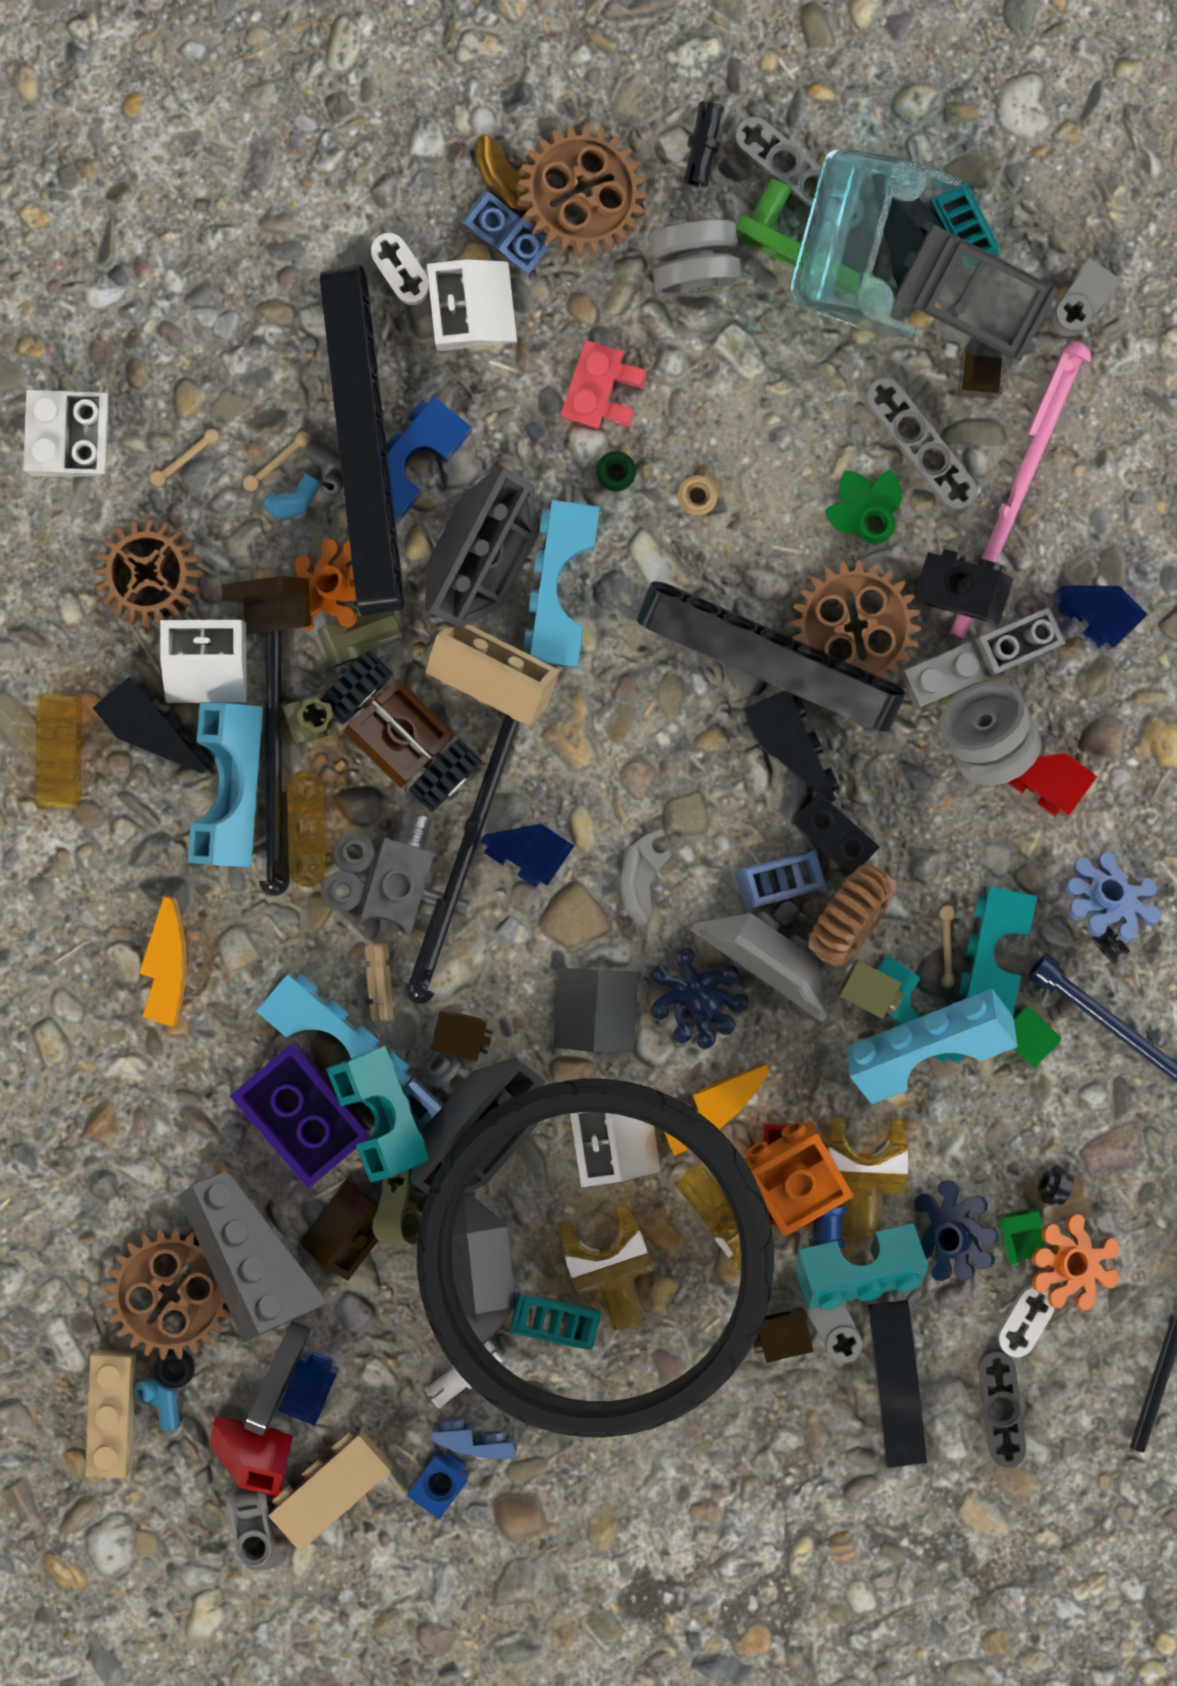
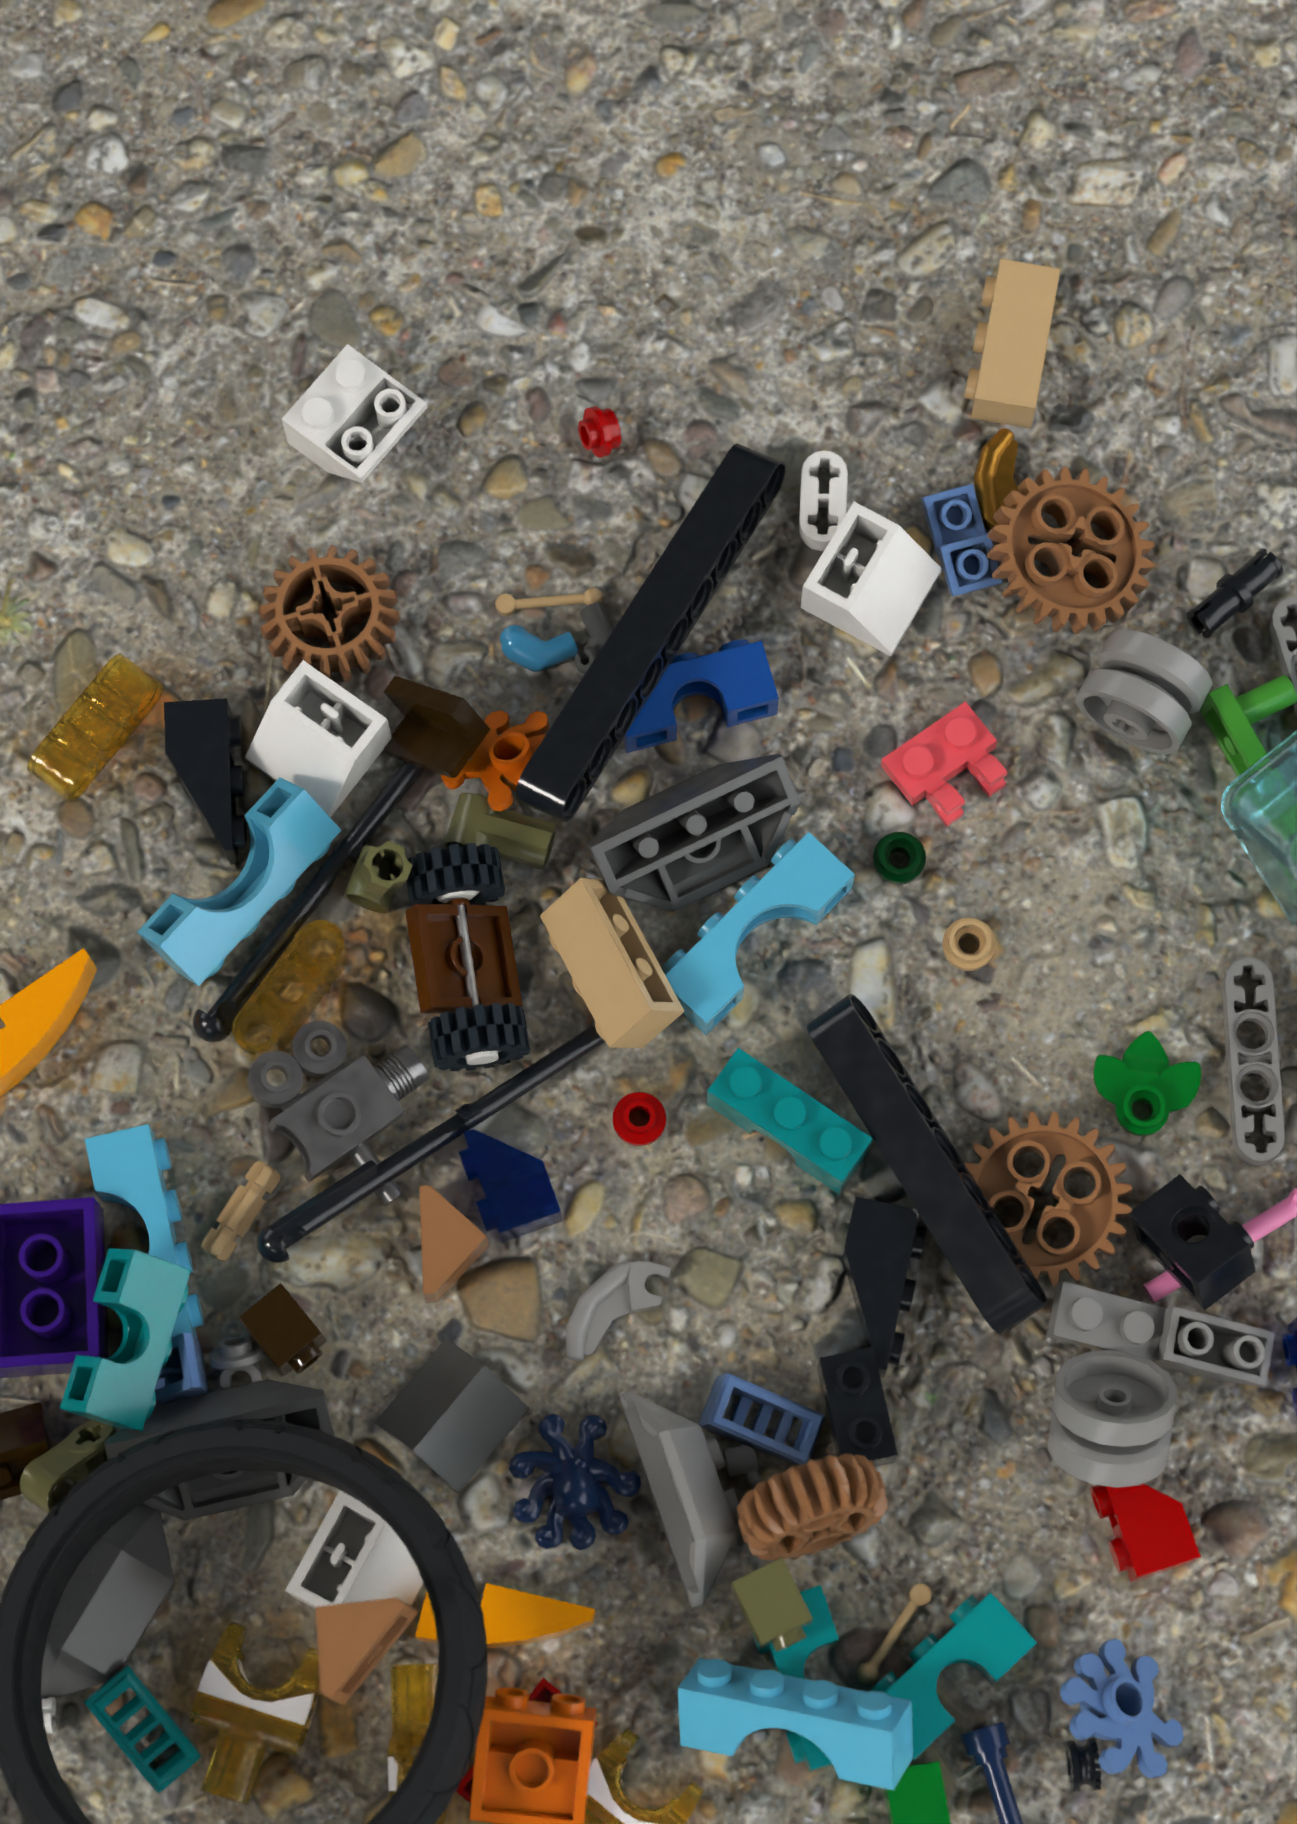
camera: 30 degrees right, 15 degrees down
tan hinge [150,429,219,487] -> none
none -> medium nougat slope [315,1597,419,1705]
none -> medium nougat slope [419,1185,489,1303]
none -> red plate [578,406,621,458]
none -> red plate [612,1092,666,1146]
none -> teal arch [707,1047,873,1195]
none -> tan brick [964,258,1061,429]

